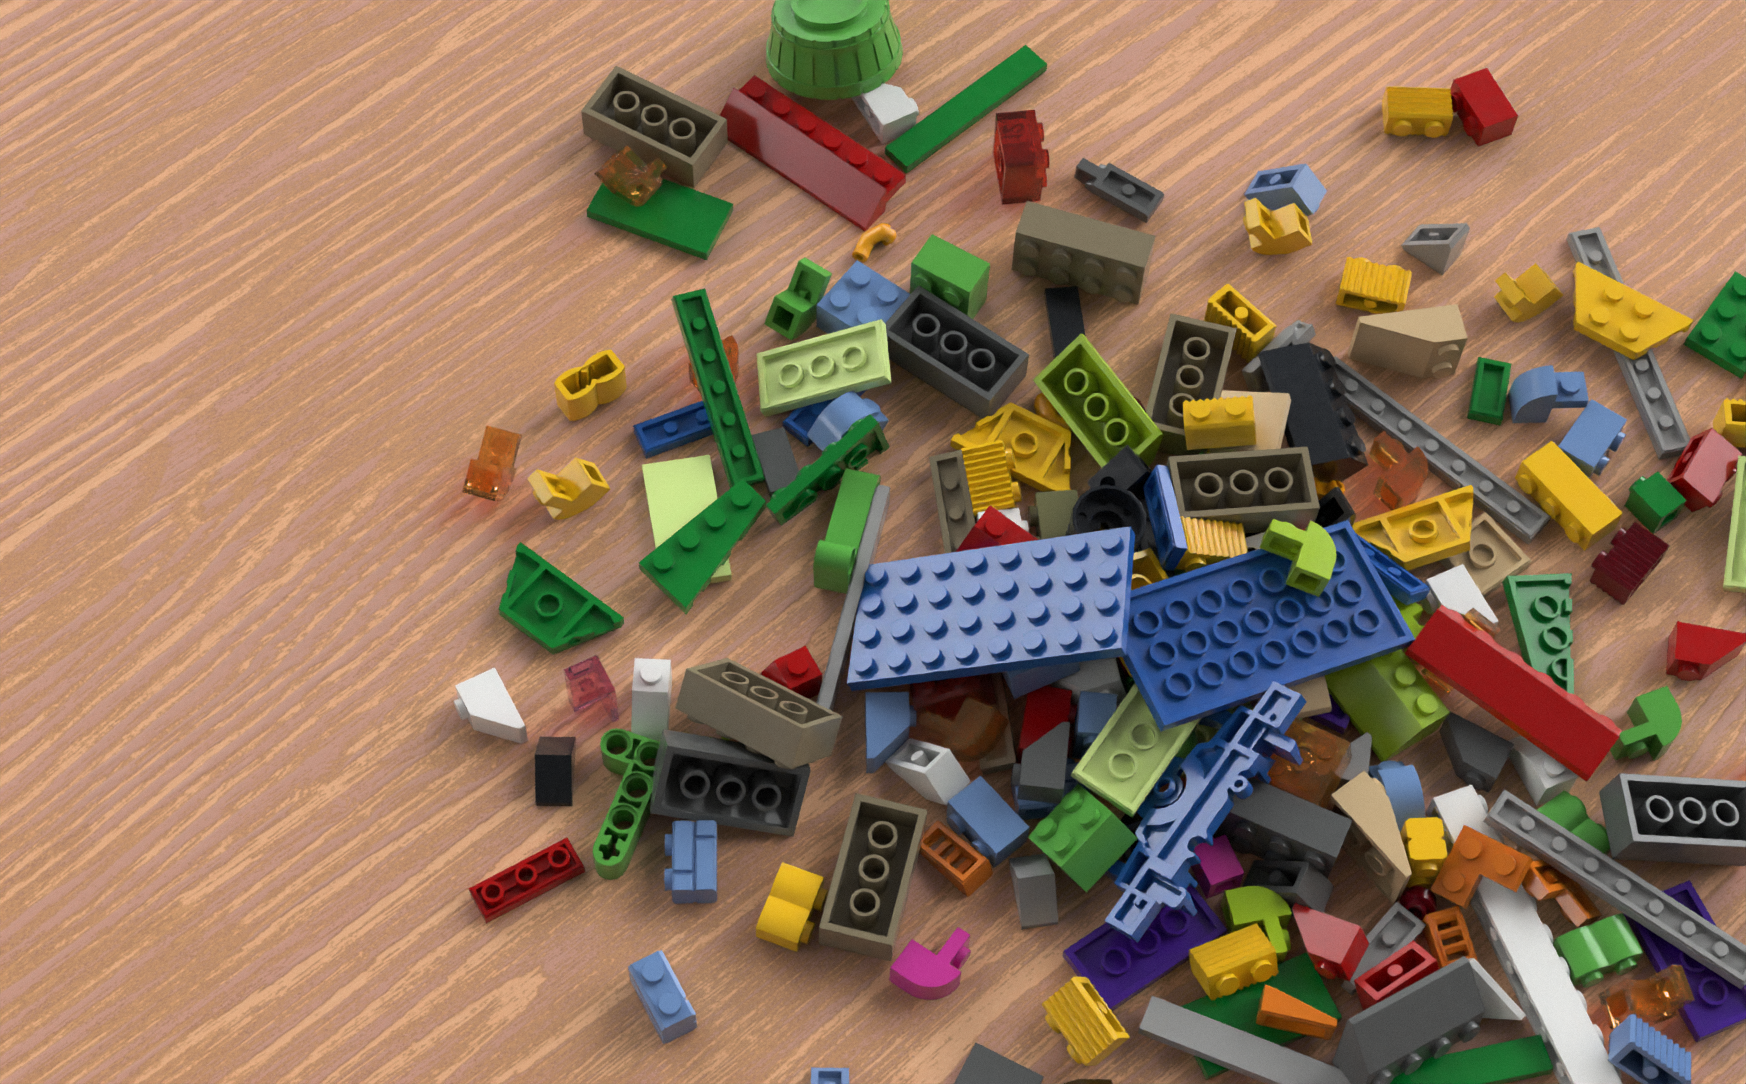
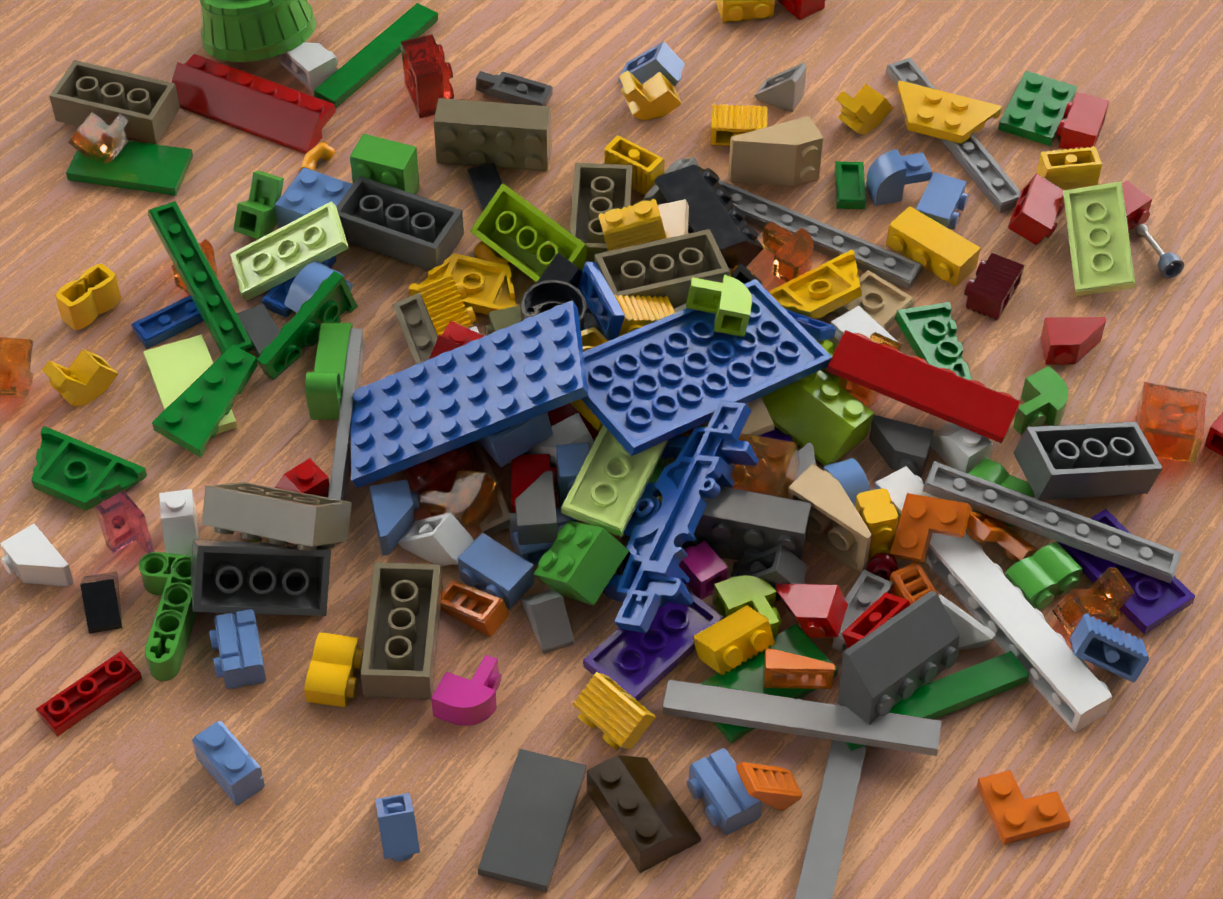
camera: 10 degrees left, 10 degrees down
green brick [1624,471,1687,534] -> none

